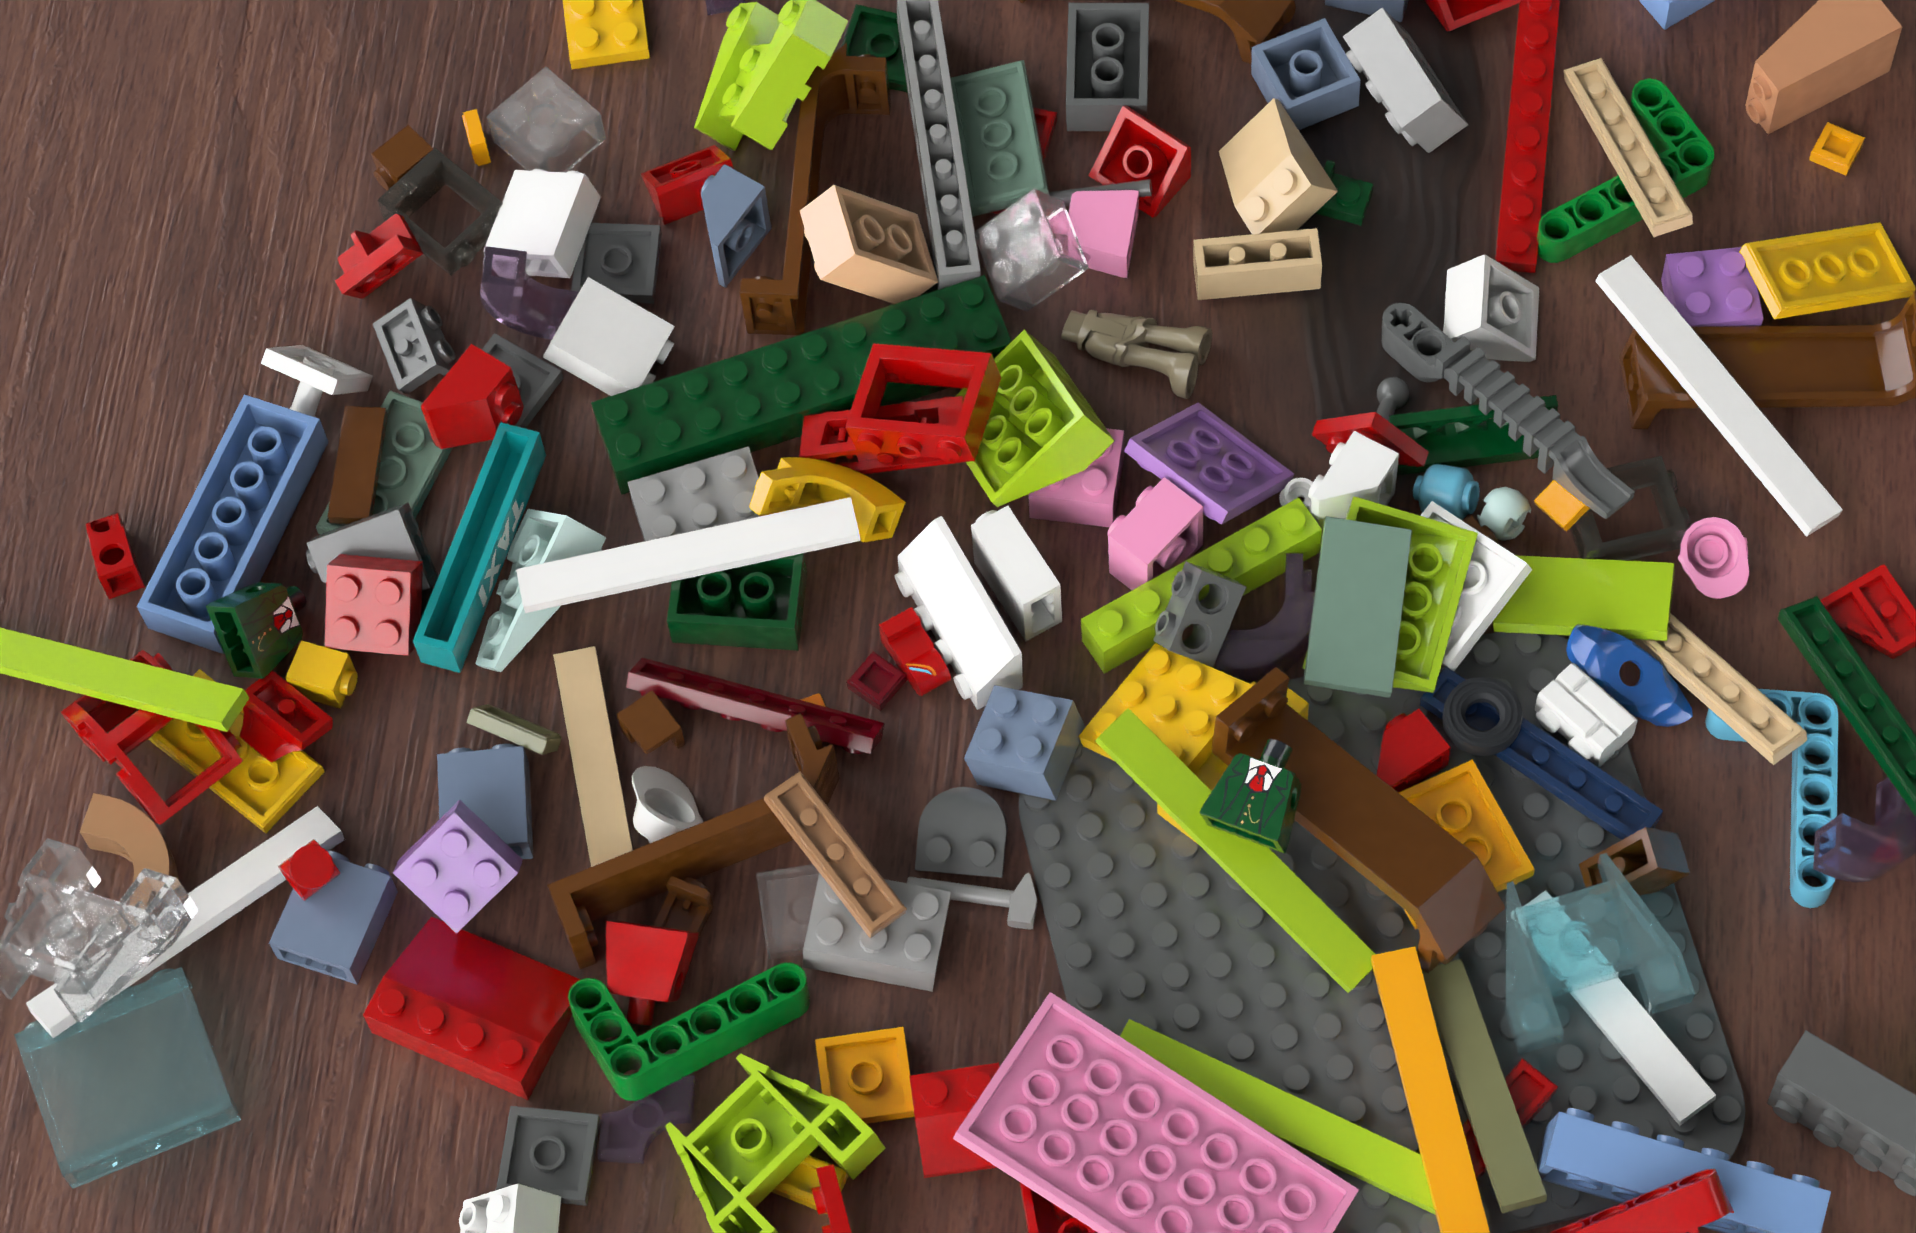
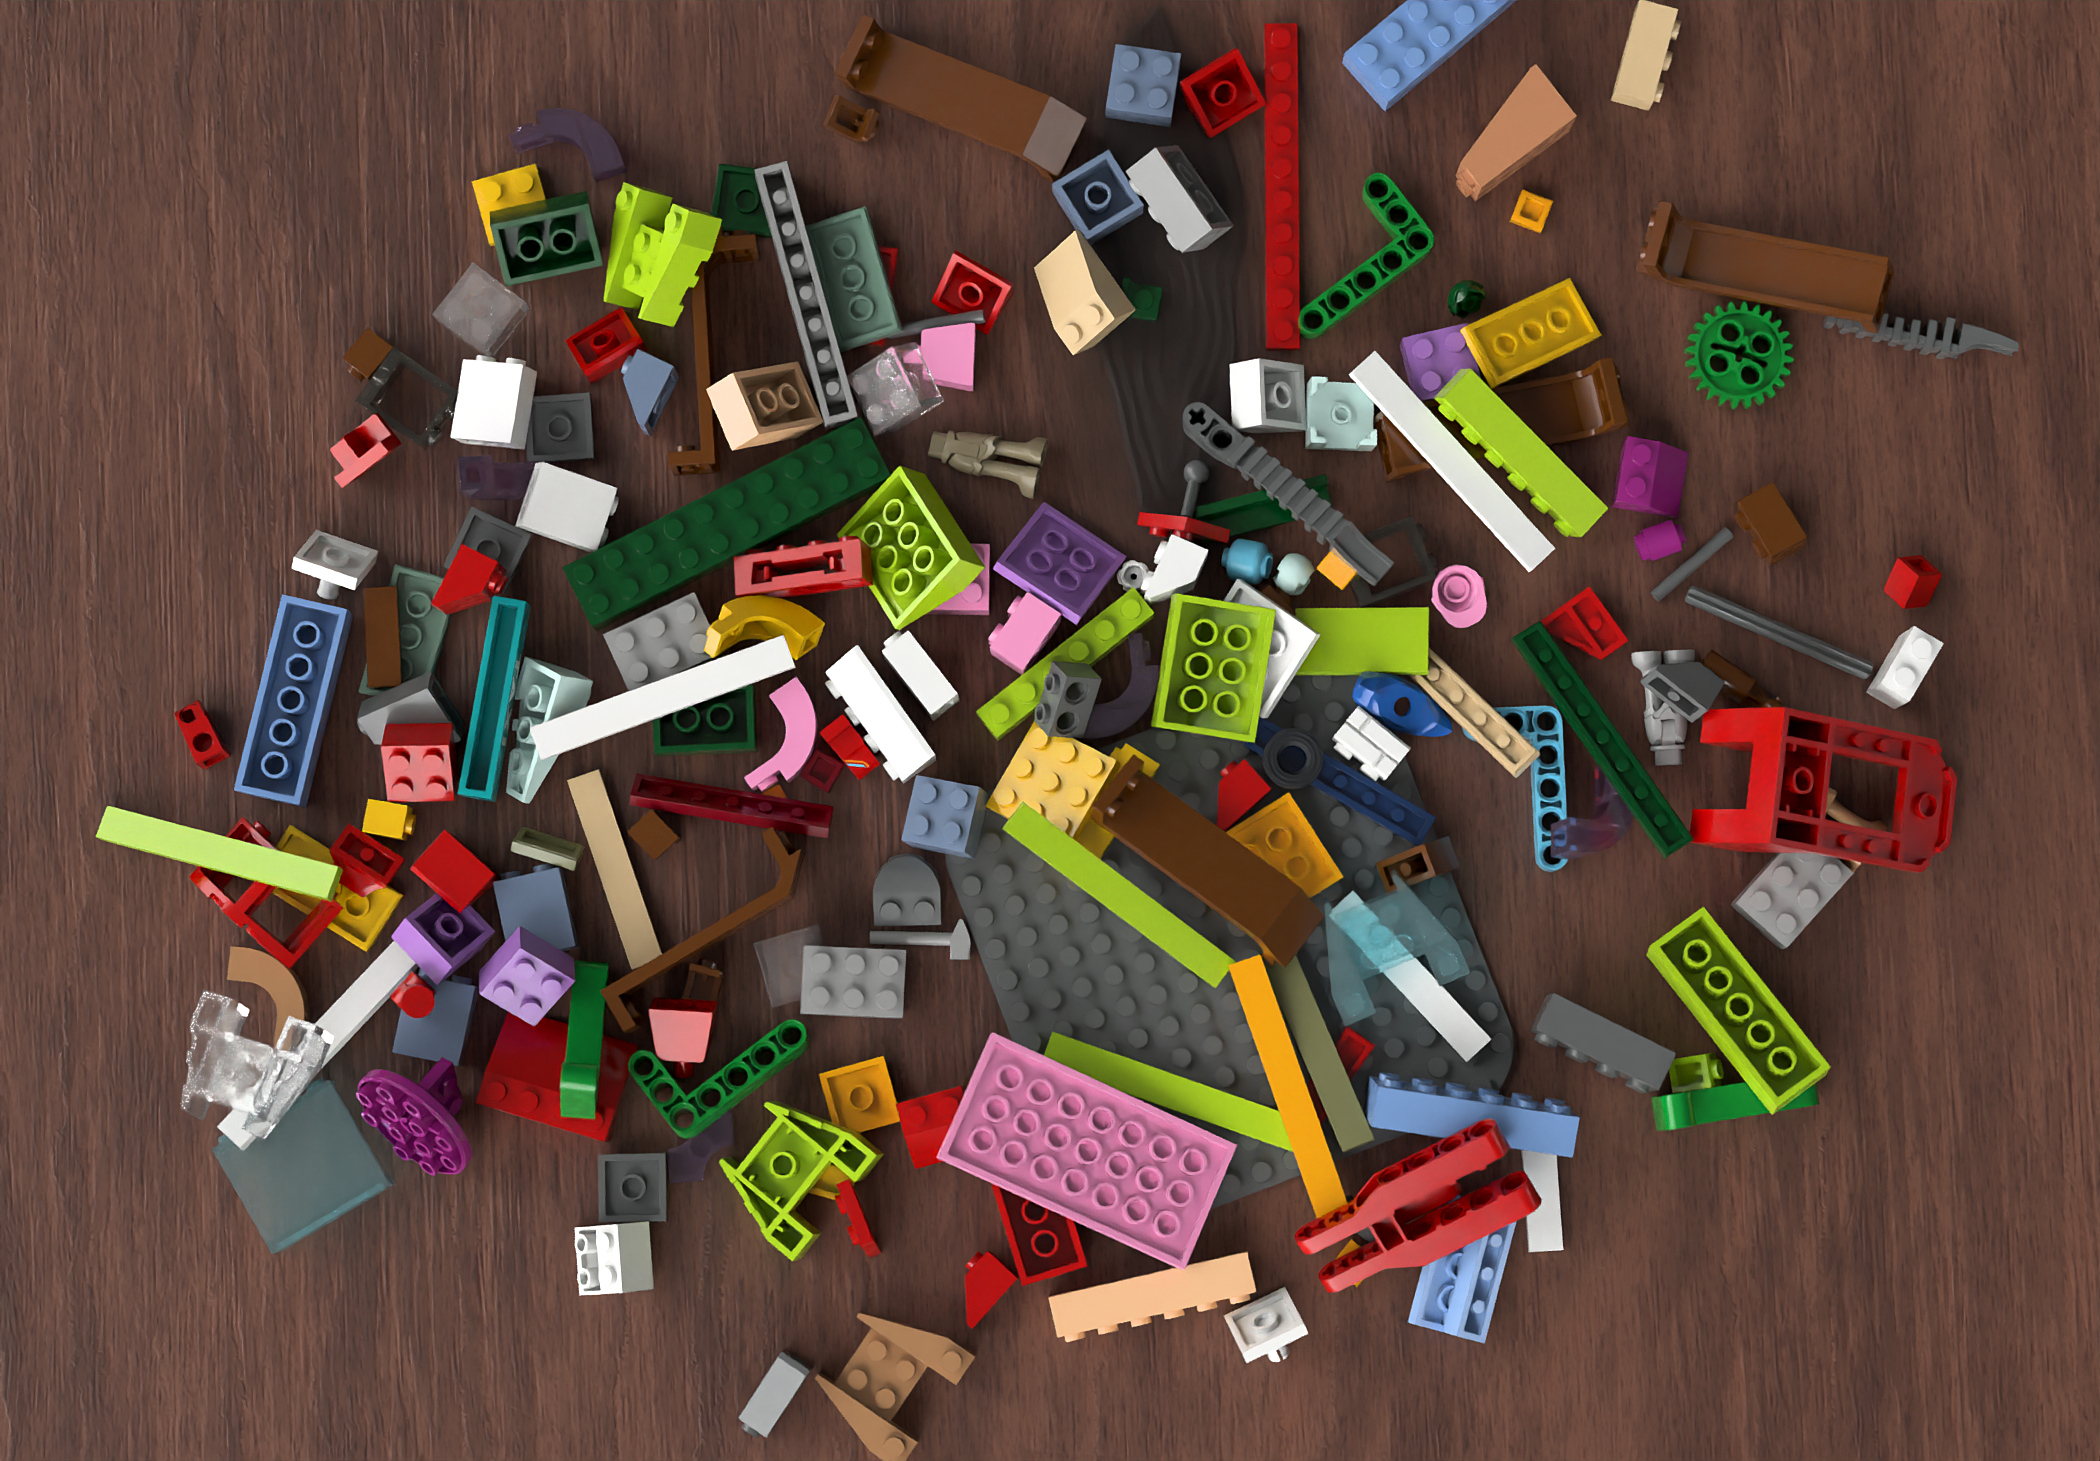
camera: 10 degrees left, 20 degrees up
dark green torso [206,582,307,679] -> none
dark grey bracket [373,298,456,394] -> none
light orange tile [462,109,491,166] -> none
white piece [632,766,703,843] -> none
medium nougat tile [764,771,907,938] -> none
red window [845,343,1002,462] -> none
dark grey brick [1066,3,1149,131] -> none
tan brick [1193,228,1322,300] -> none
dark green torso [1200,739,1302,854] -> none
sand green tile [1303,516,1412,698] -> none
tan tile [1564,58,1693,237] -> none
none -> magenta bracket [356,1057,472,1175]
none -> medium lavender brick [391,893,495,985]
none -> red slope [410,829,501,913]
none -> dark green brick [489,191,603,286]
none -> green beam [560,960,609,1119]
none -> bright pink arch [744,677,818,792]
none -> light aqua panel [1305,377,1377,451]
none -> lime brick [1434,368,1608,537]
none -> dark green plate [1447,280,1486,318]

